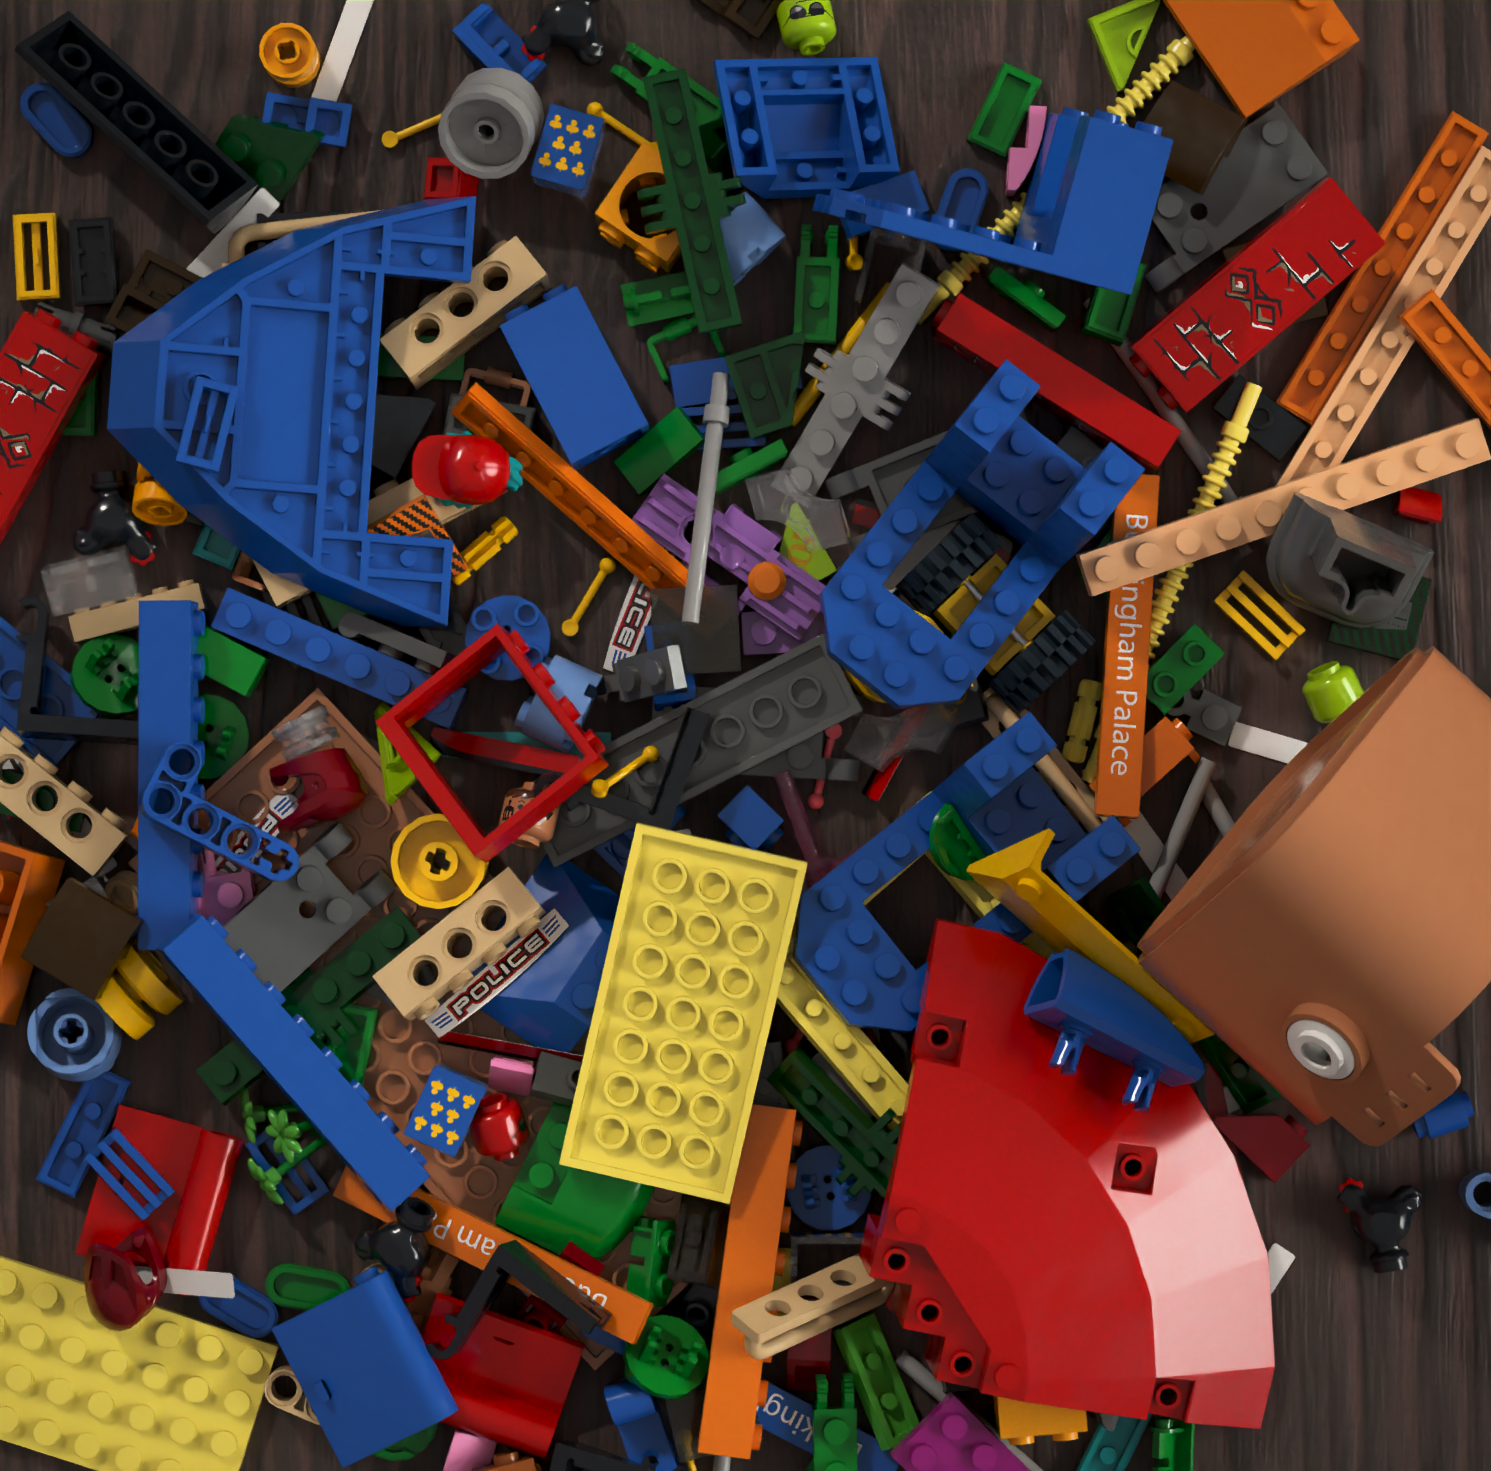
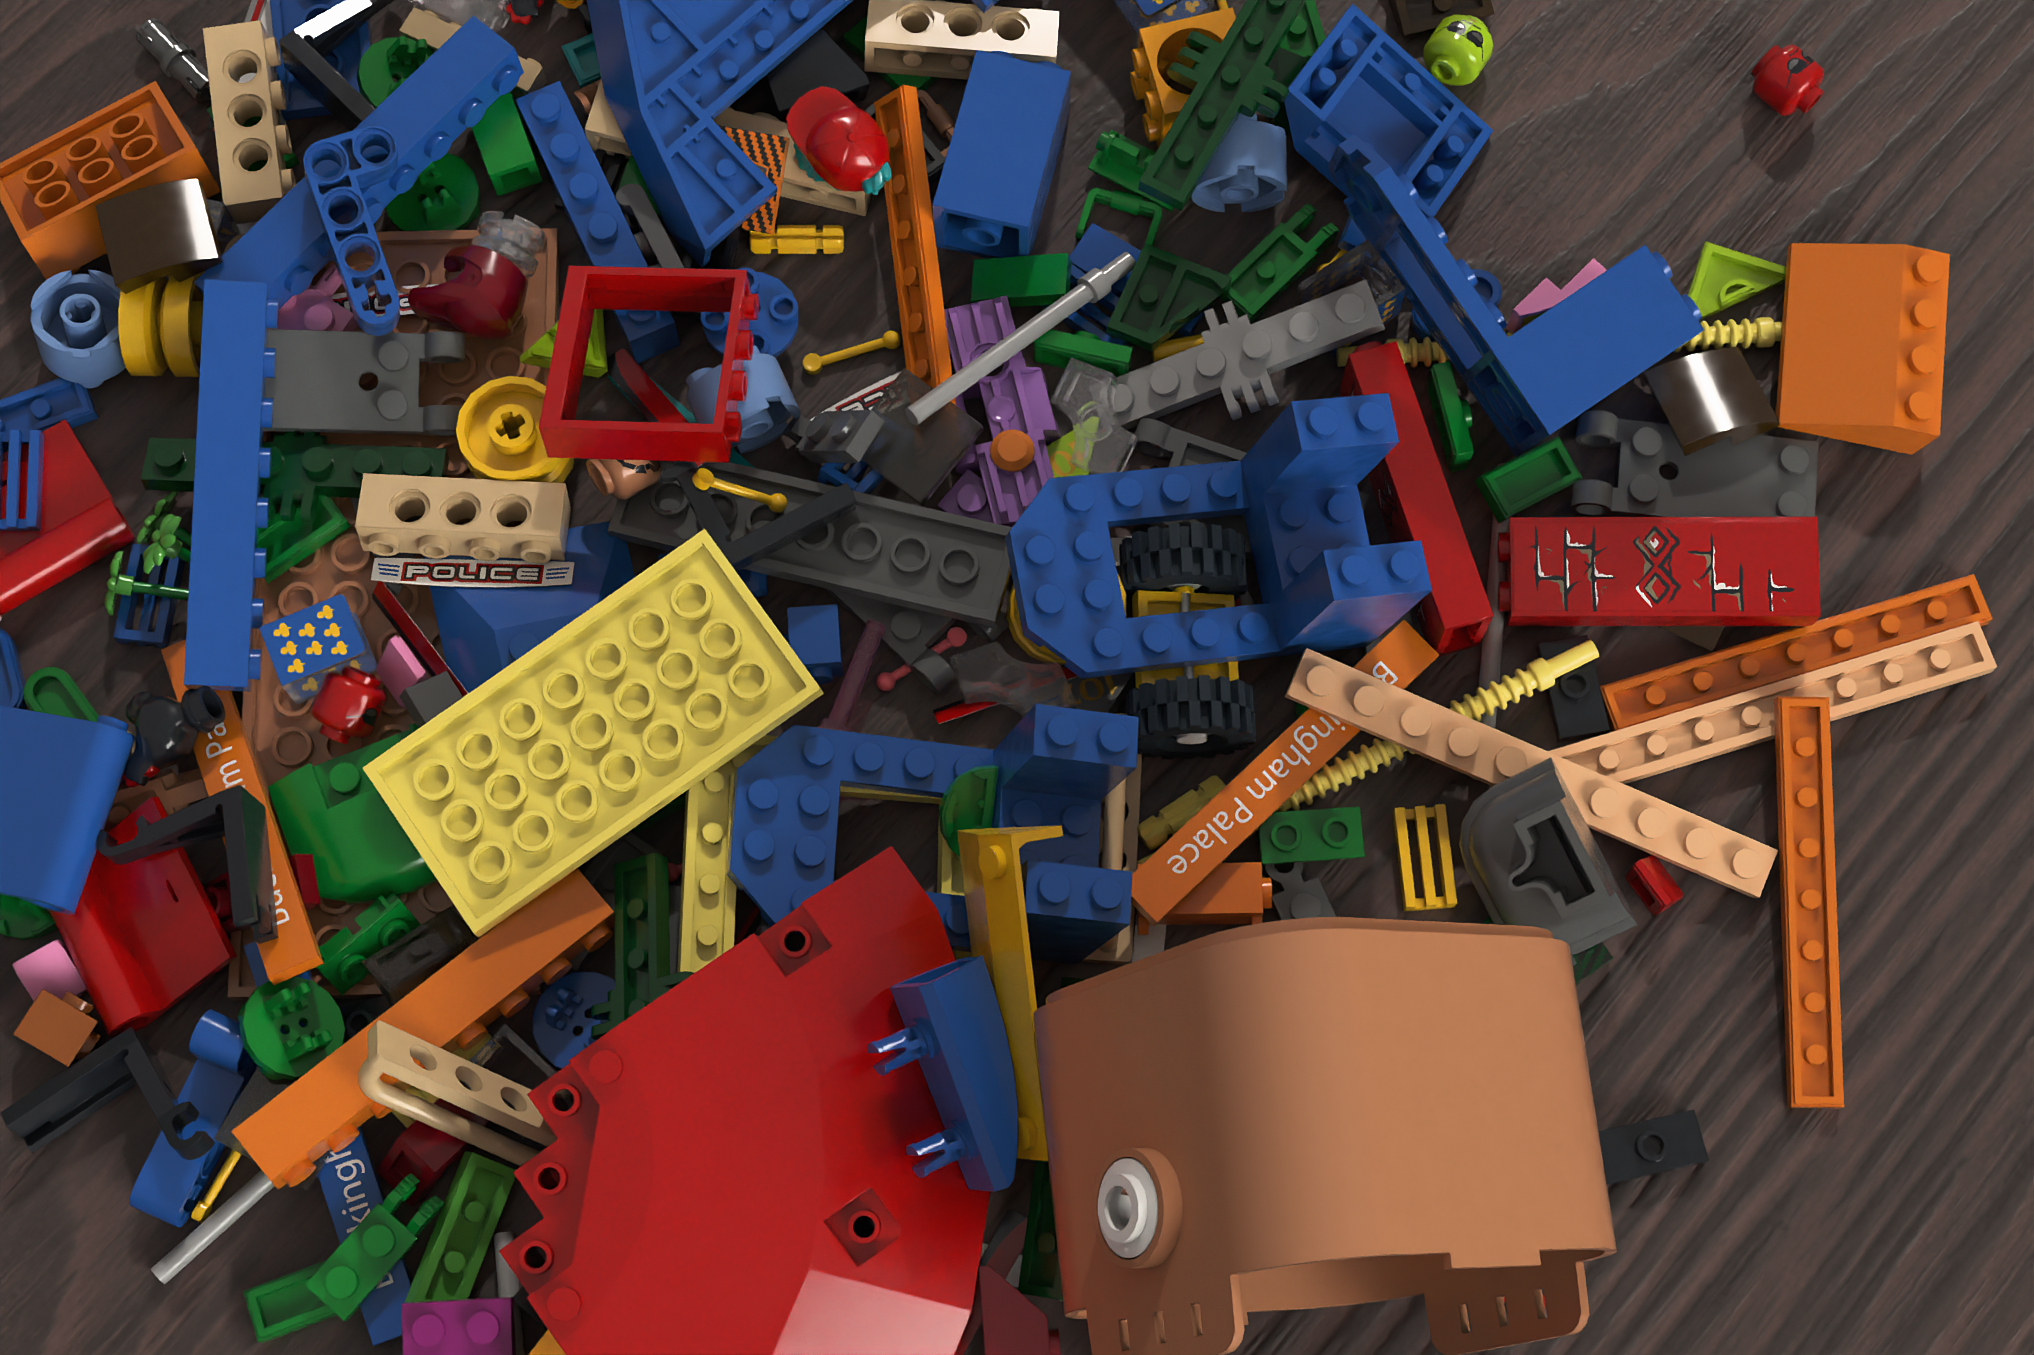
camera: 40 degrees right, 15 degrees down
green tile [967,62,1042,159] -> none

